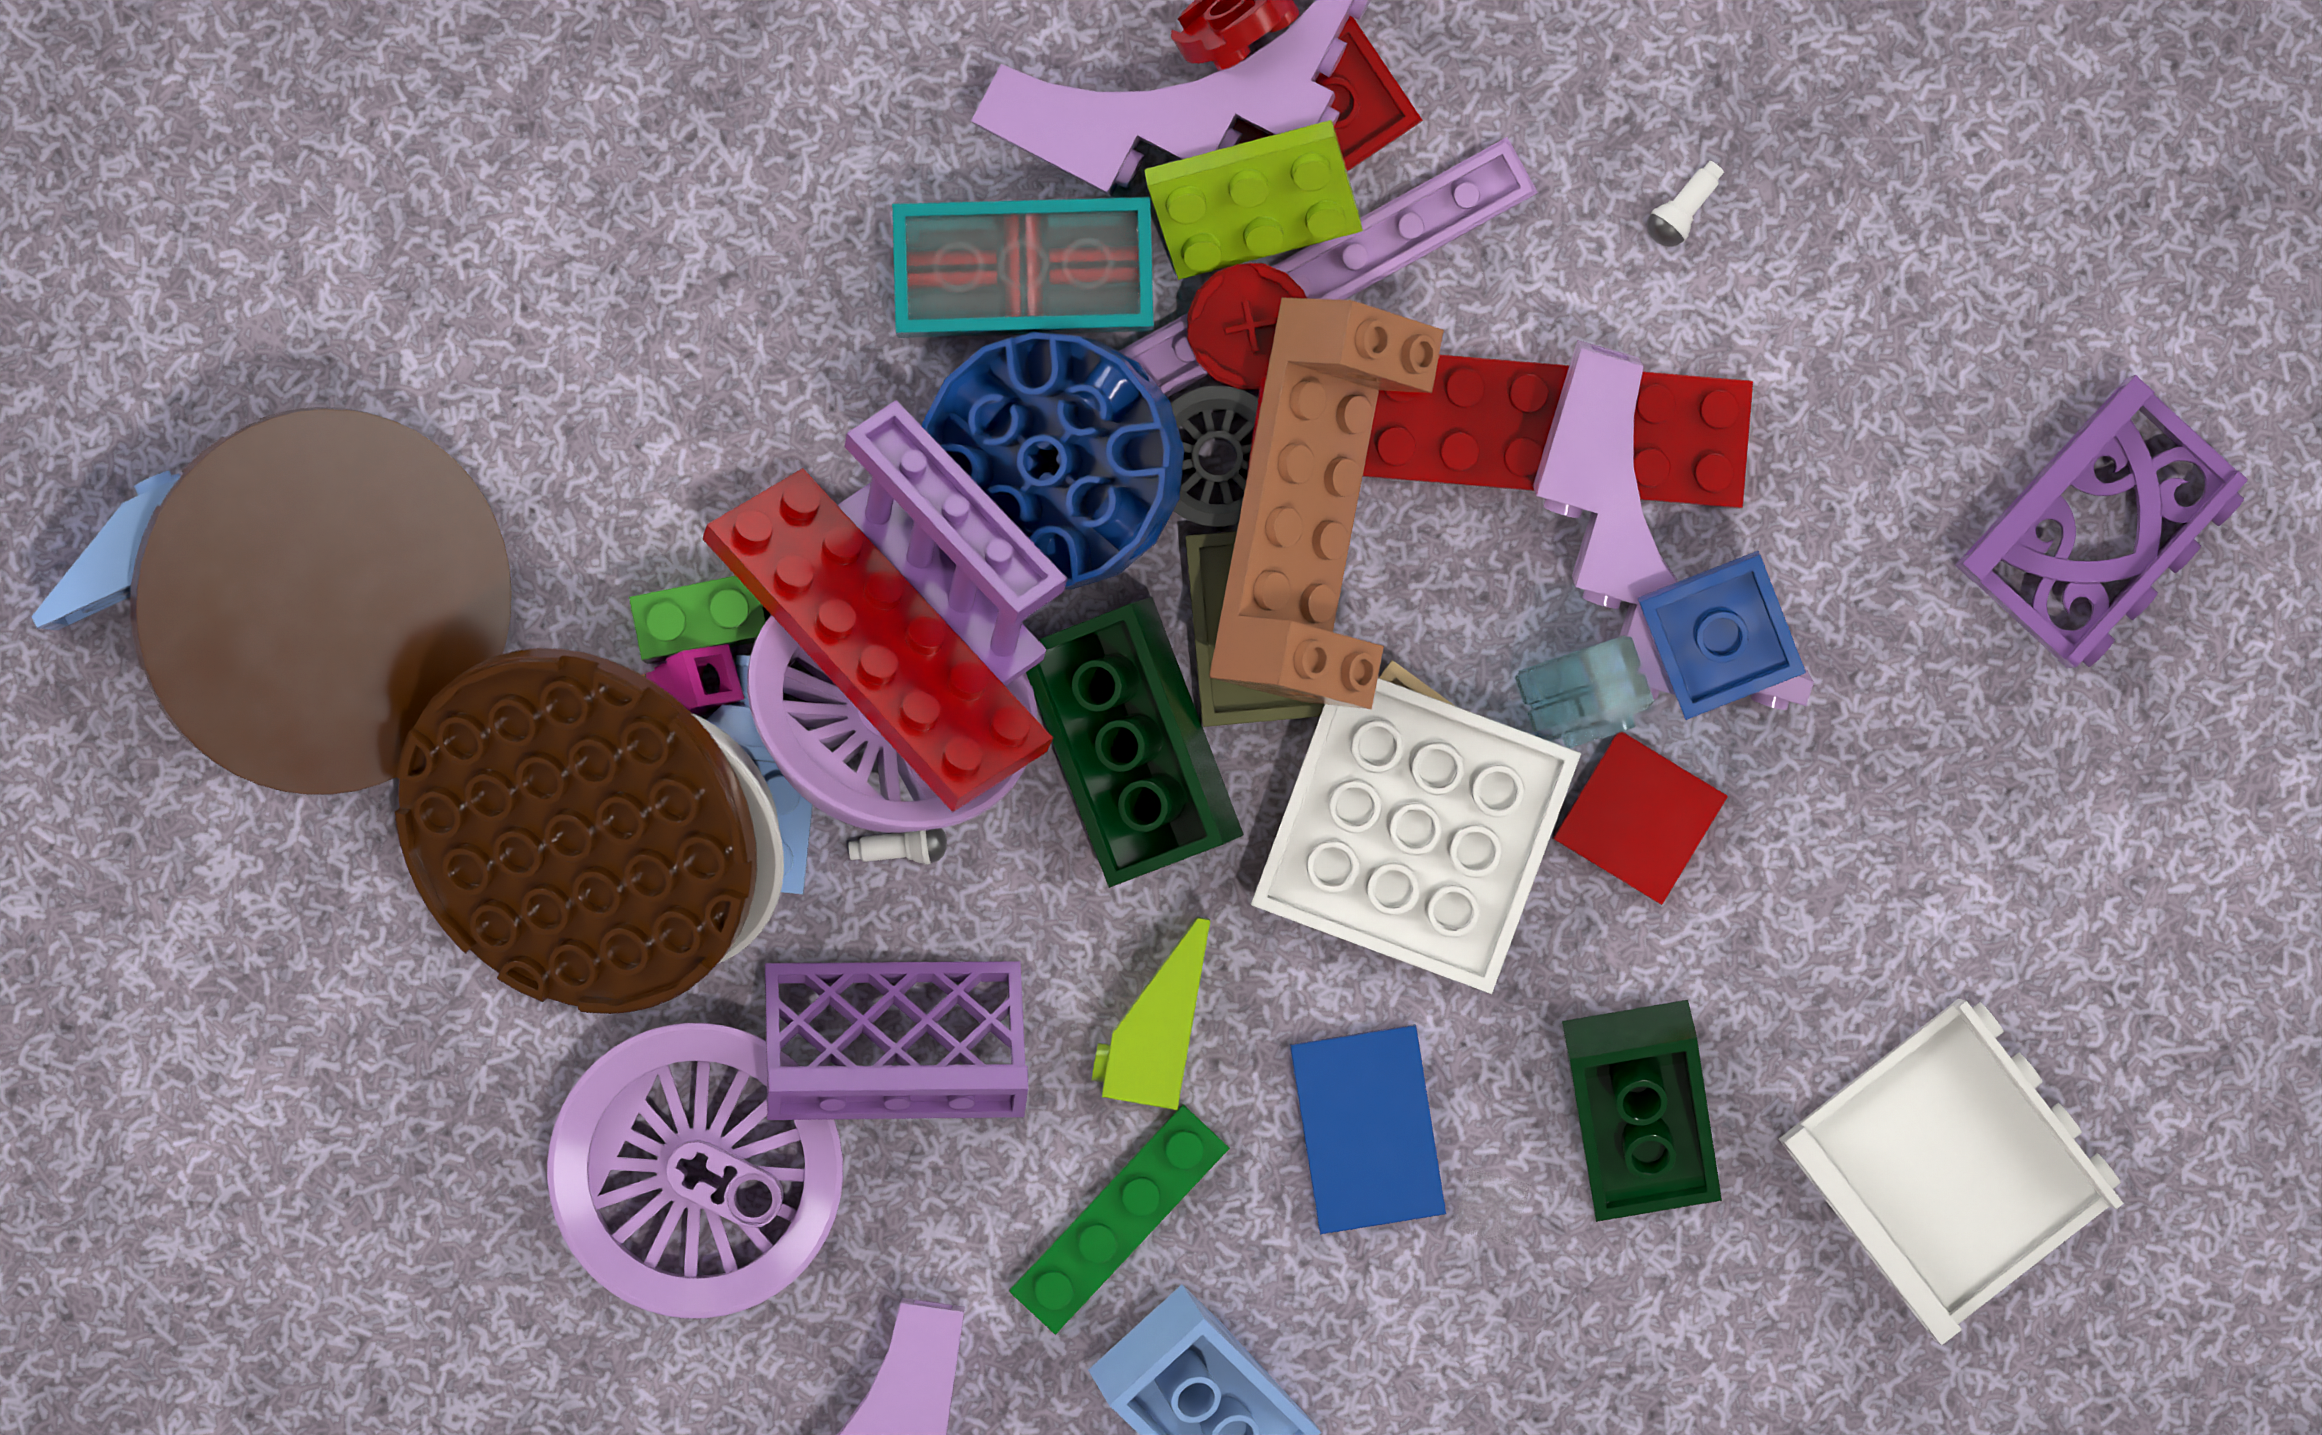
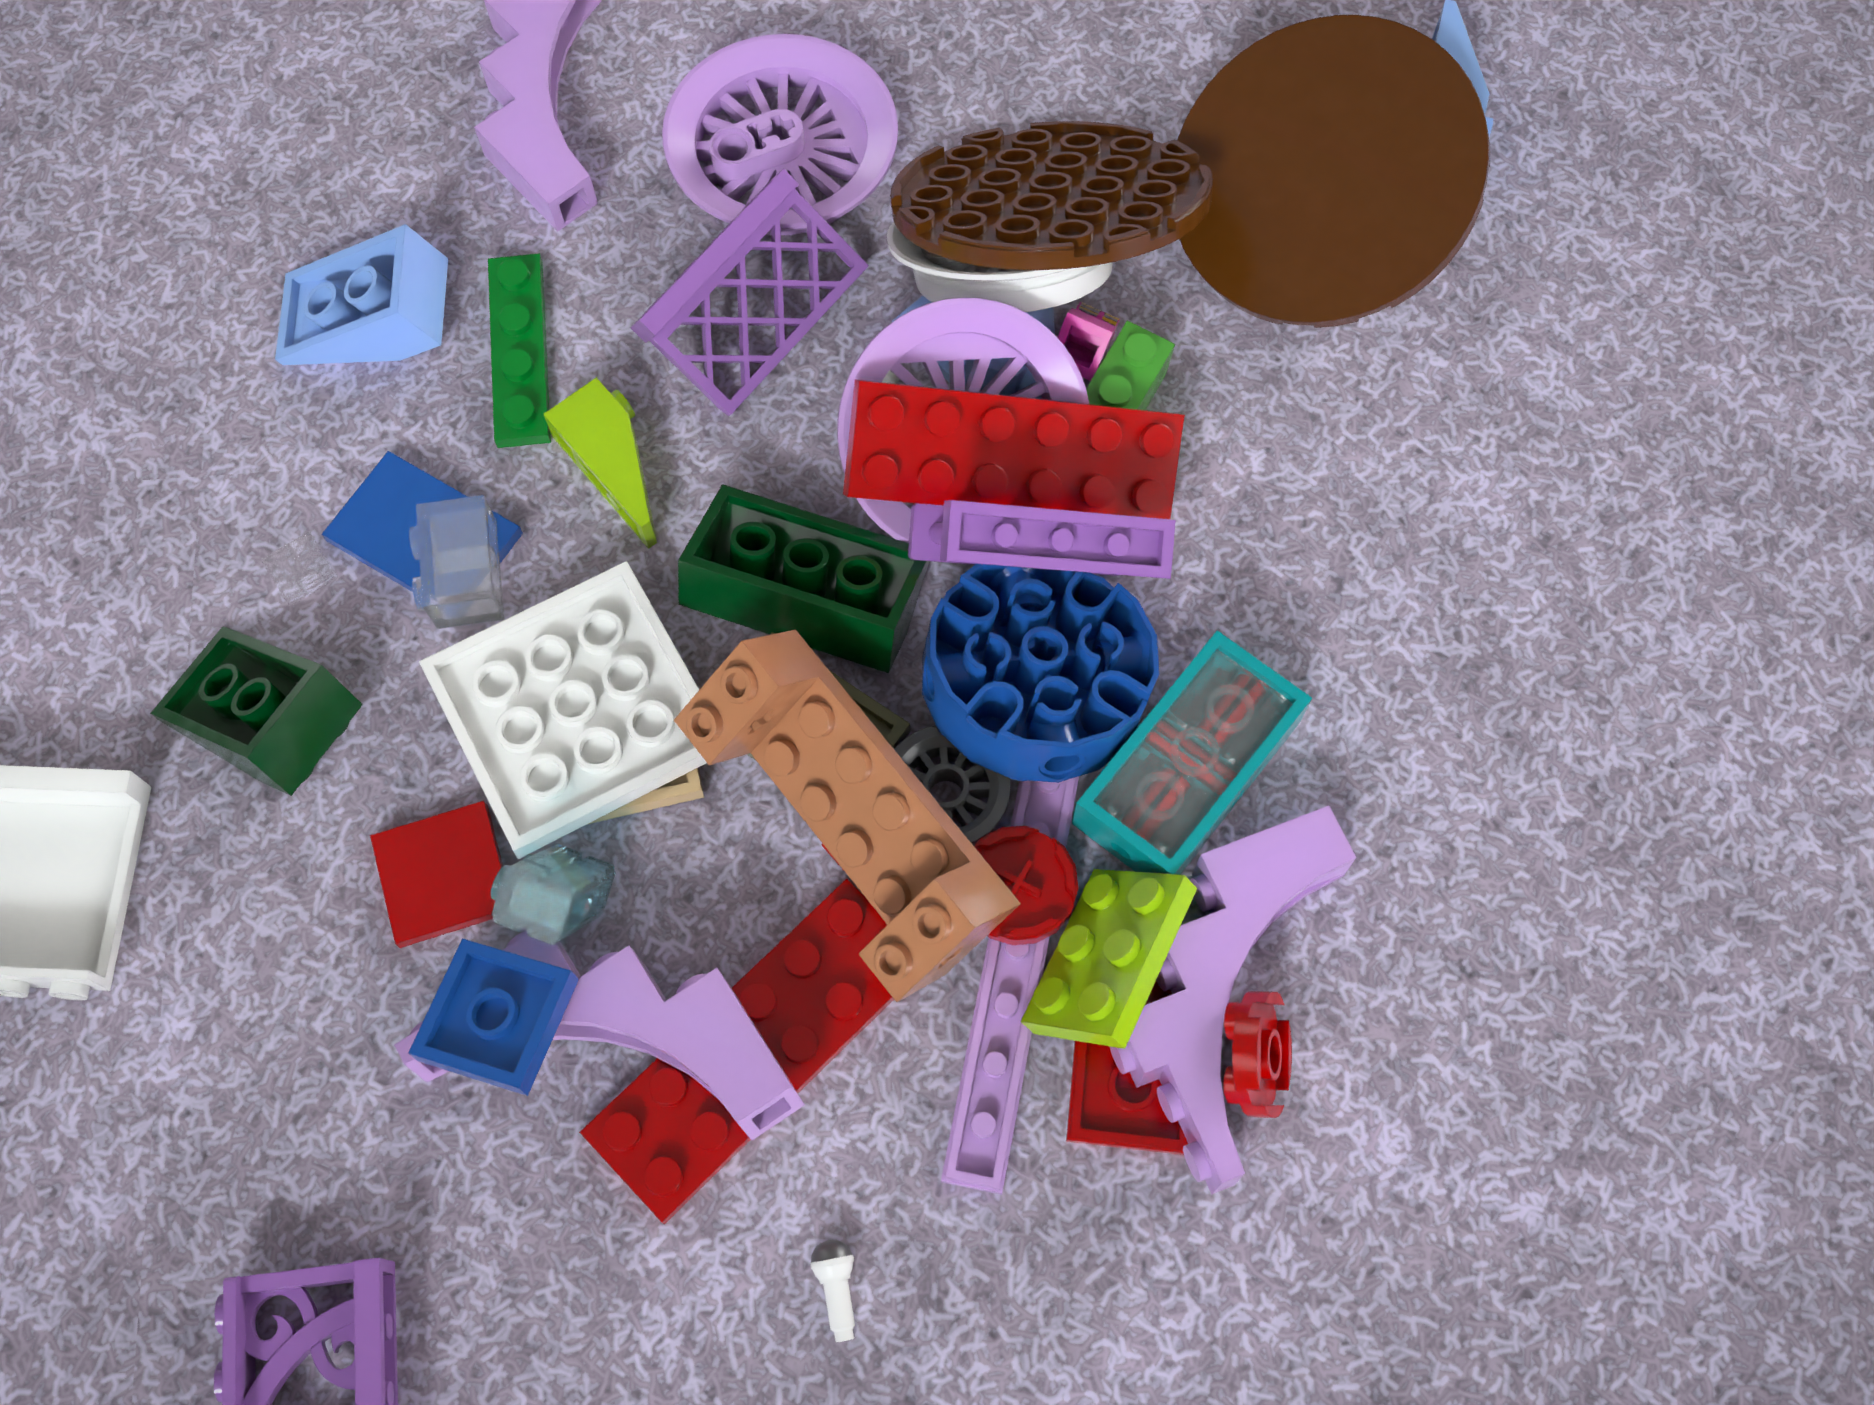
camera: 130 degrees right, 20 degrees down
none -> clear brick [409,495,504,629]

